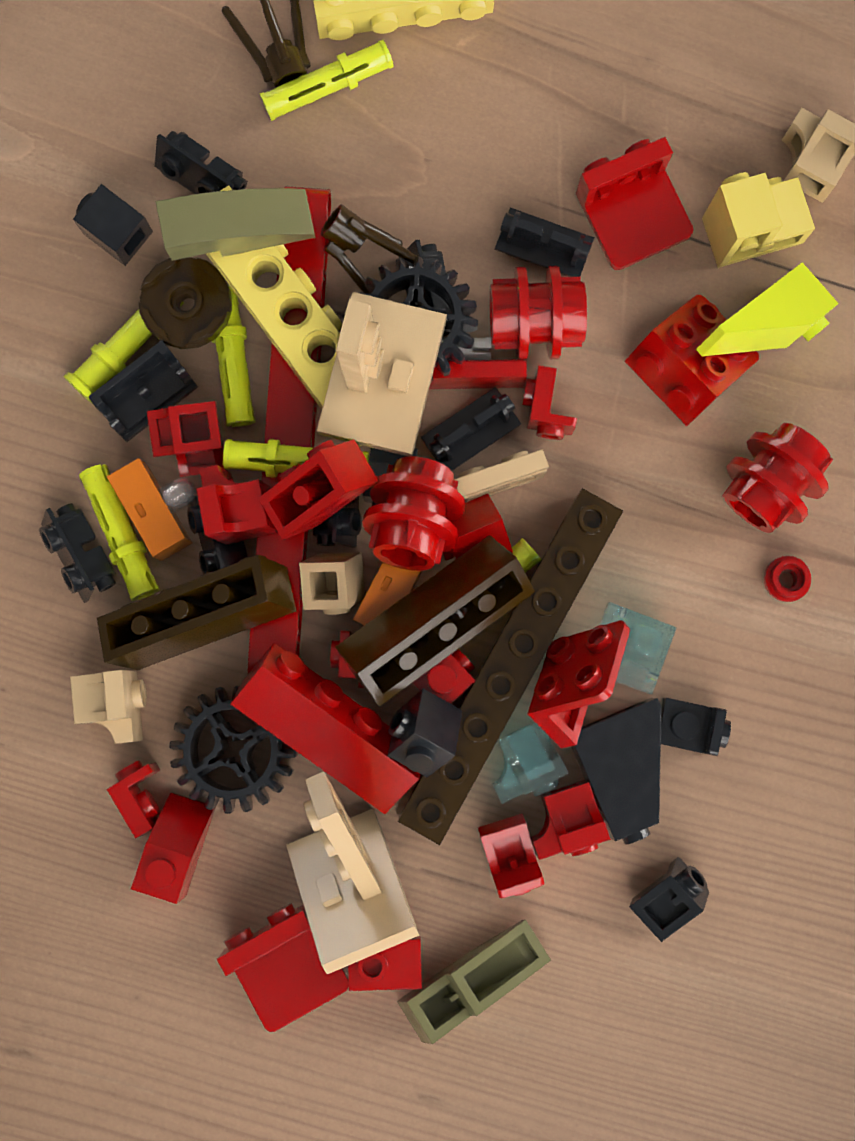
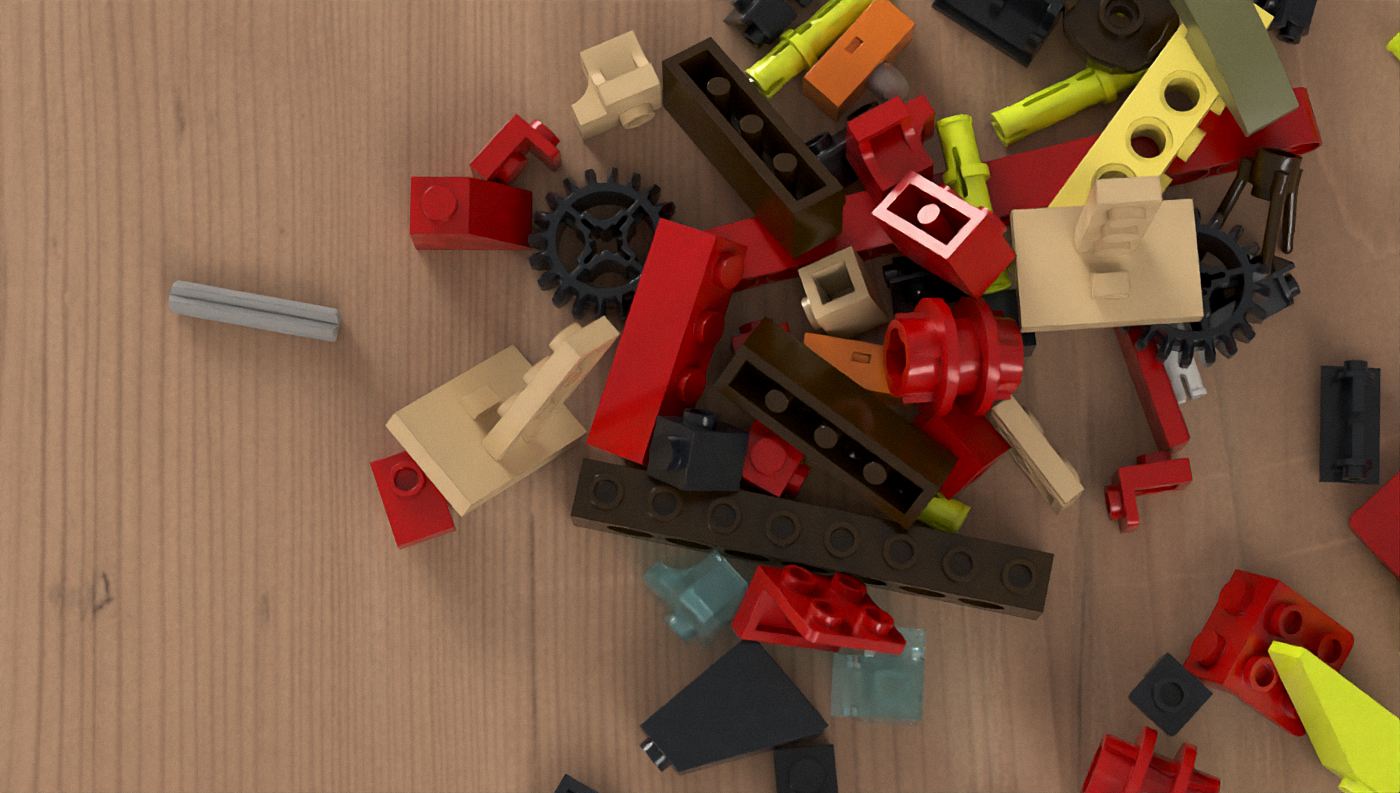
camera: 75 degrees right, 5 degrees down
red brick [147,401,226,477] -> none
red bracket [217,903,349,1032] -> none
olive slope [397,920,551,1044] -> none
black hinge [421,387,522,471] -> none
red bracket [477,814,545,898] -> none
red piece [489,266,587,360] -> none
red brick [530,780,611,860] -> none
none -> light grey axle [169,280,342,342]
none -> black bracket [1128,652,1213,737]

